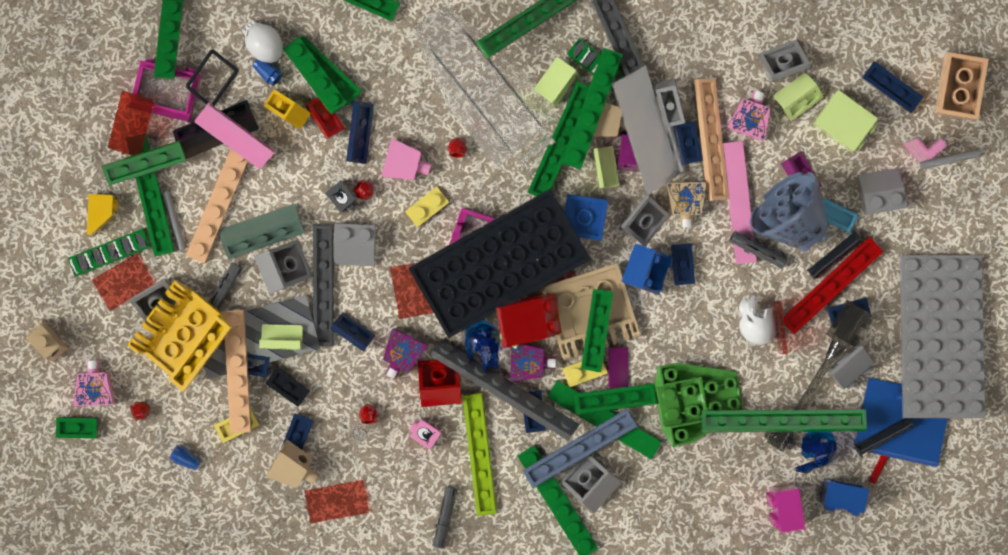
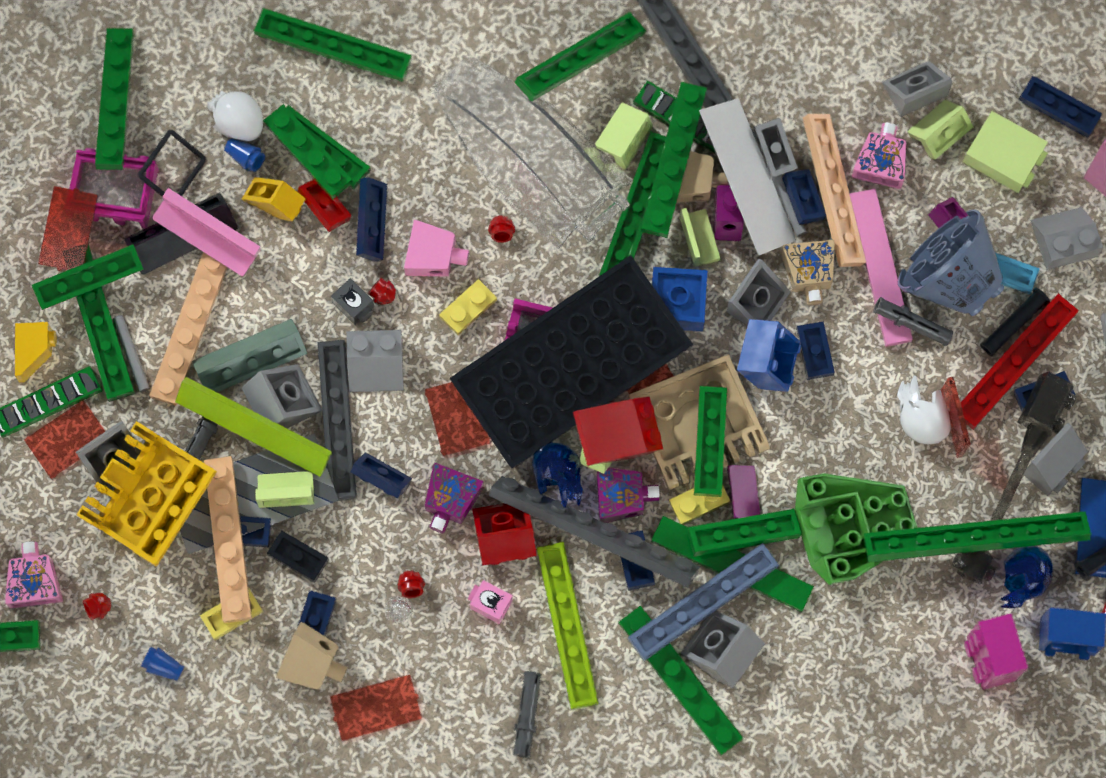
camera: 10 degrees left, 15 degrees down
none -> lime tile [175,377,332,477]

